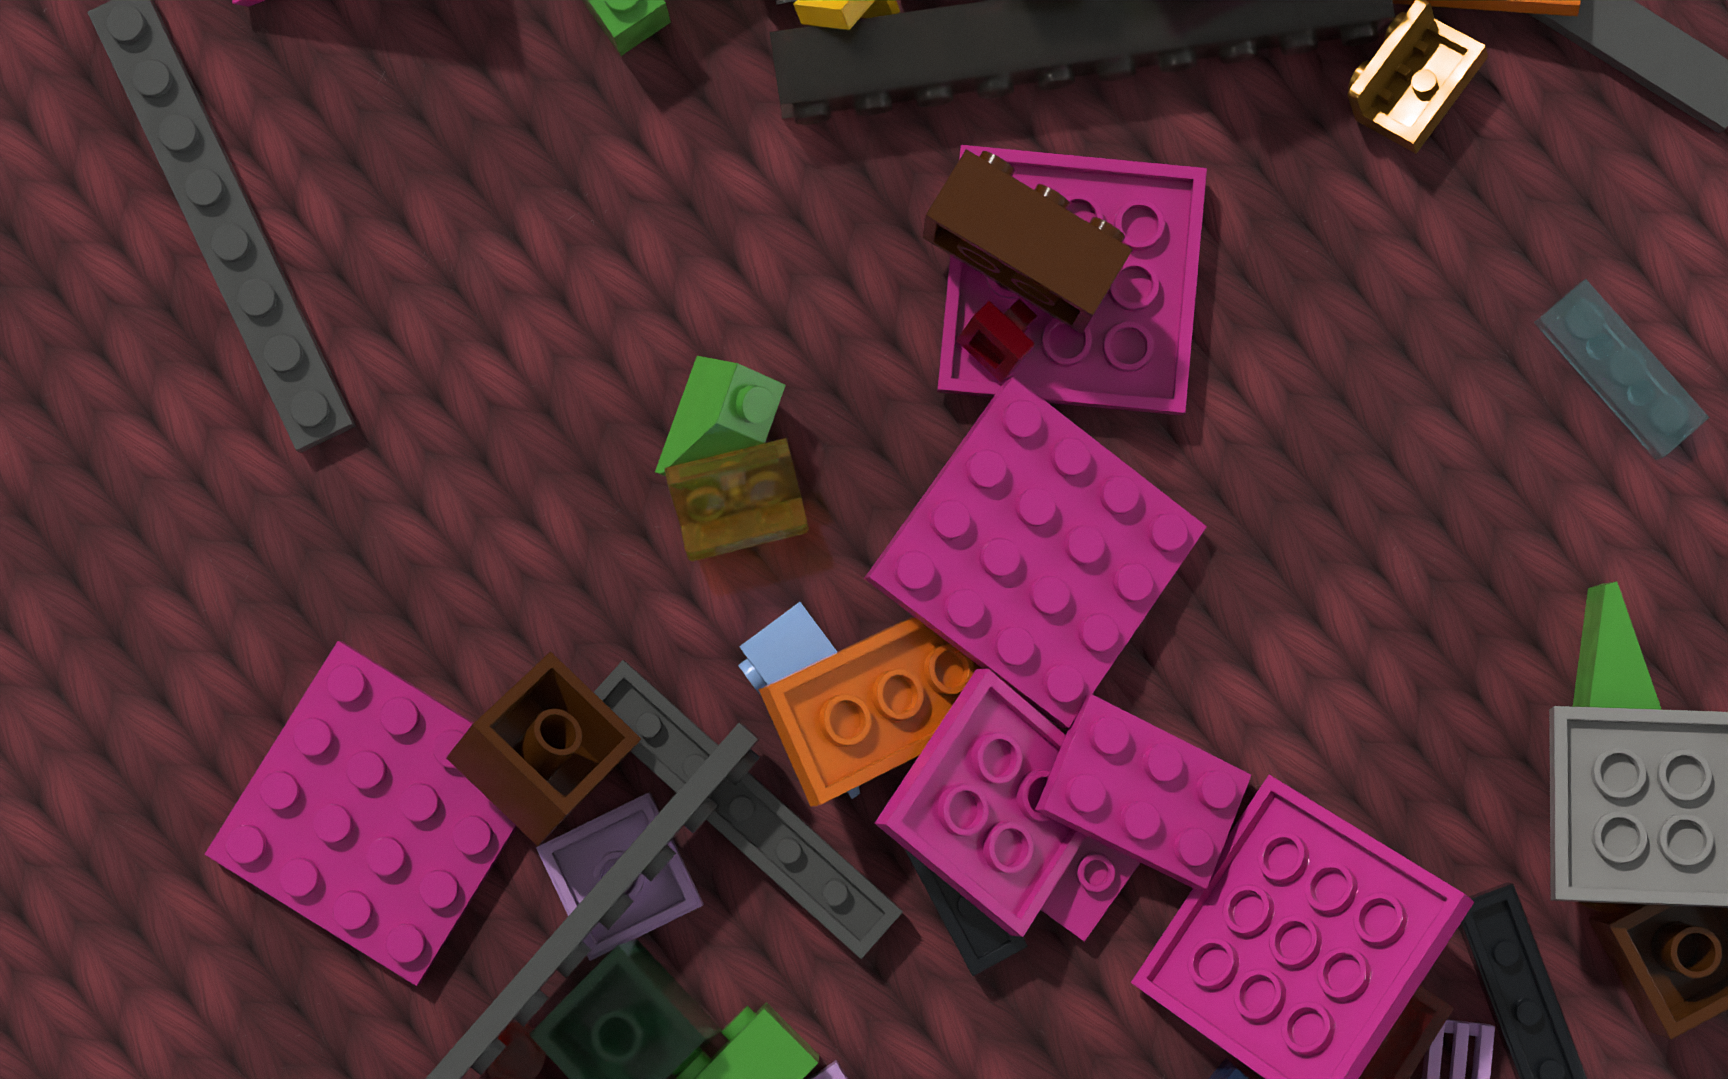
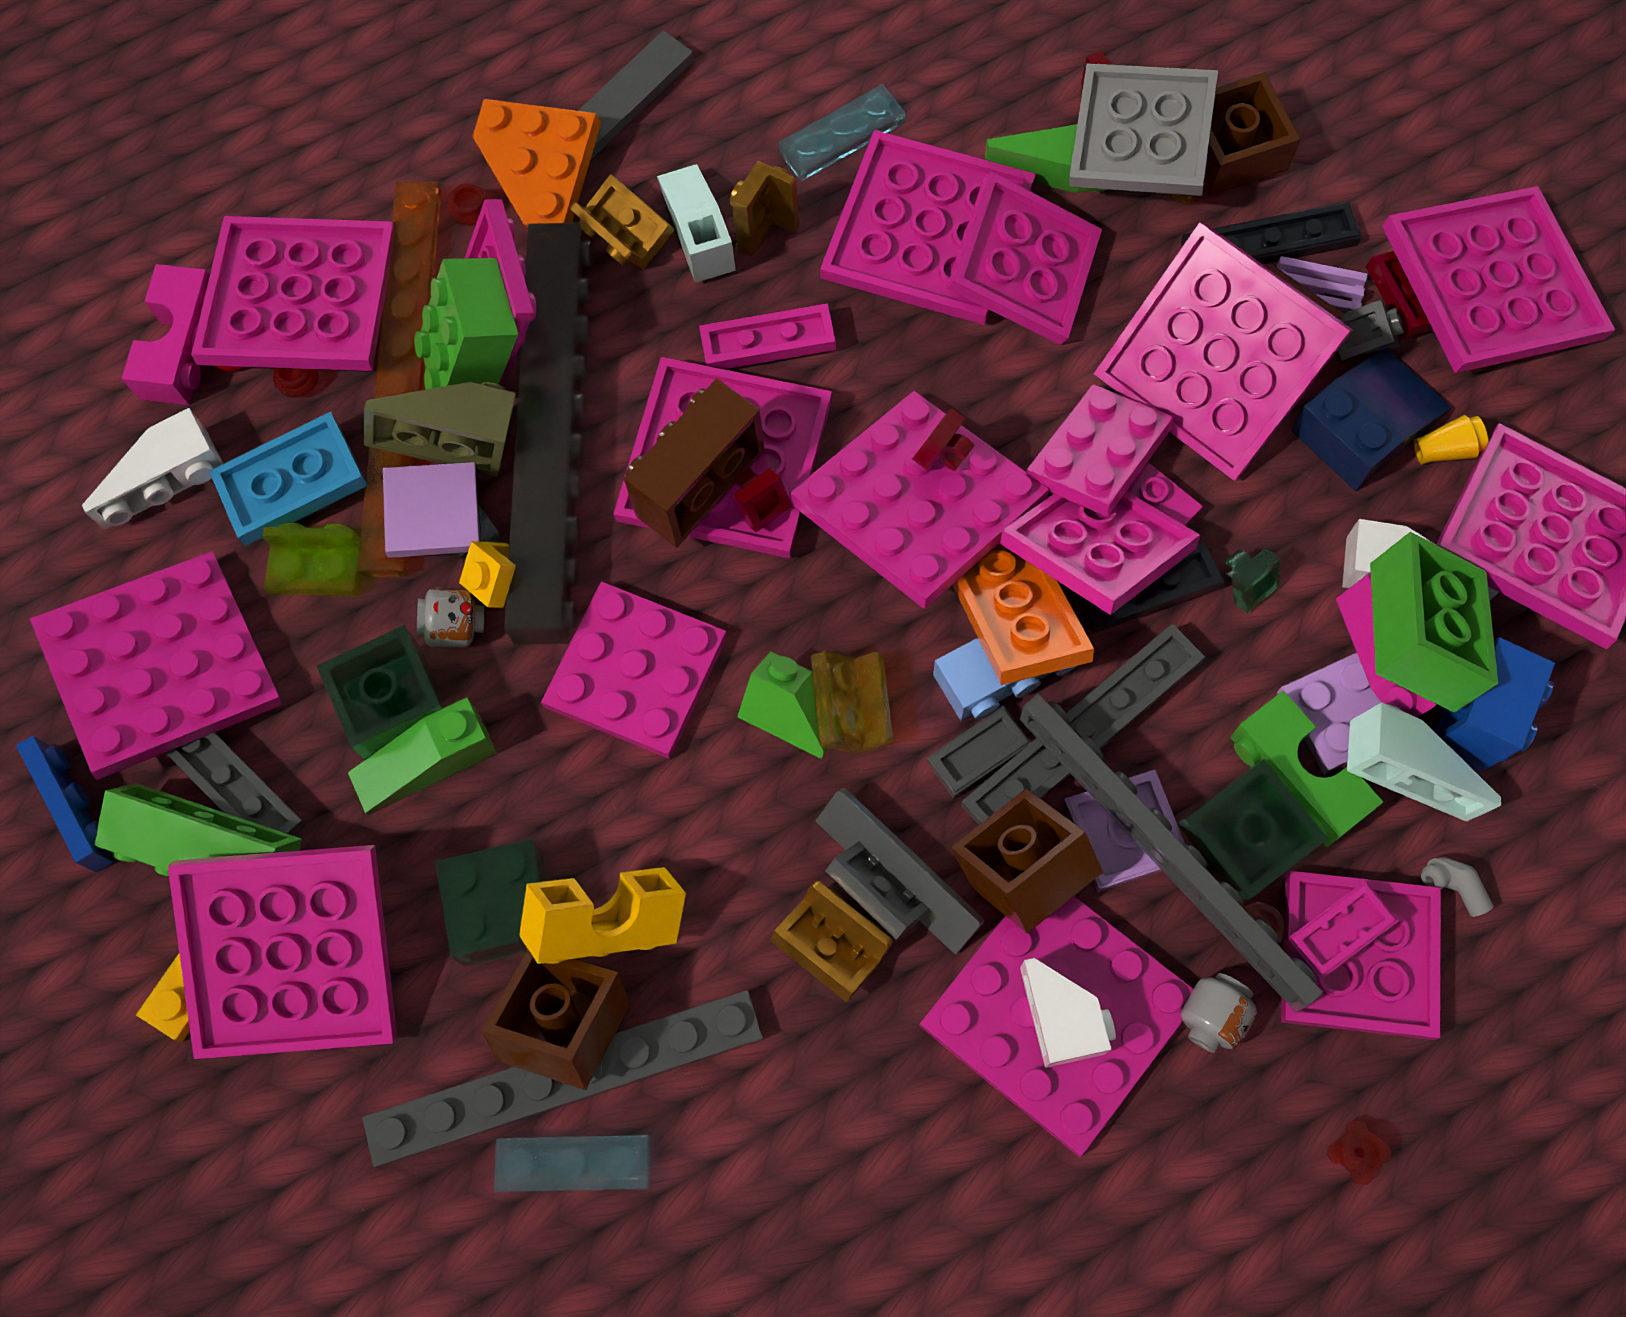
camera: 75 degrees left, 15 degrees down
none -> clear green brick [435,838,548,967]
none -> reddish brown brick [481,949,631,1090]
none -> clear light blue plate [494,1135,651,1192]
none -> yellow arch [519,867,686,964]
none -> dark pink plate [541,581,727,759]
none -> light aqua slope [657,164,736,283]
none -> dark pink plate [699,303,836,369]
none -> pearl gold bracket [730,161,799,256]
none -> pearl gold bracket [770,880,893,1003]
none -> dark grey bracket [816,788,984,955]
none -> dark pink plate [820,130,1036,325]
none -> dark red tile [912,407,974,471]
none -> dark grey tile [926,706,1031,799]
none -> dark pink plate [947,171,1102,345]
none -> white slope [1020,958,1116,1068]
none -> light grey head [1180,973,1258,1053]
none -> clear green tile [1226,548,1281,613]

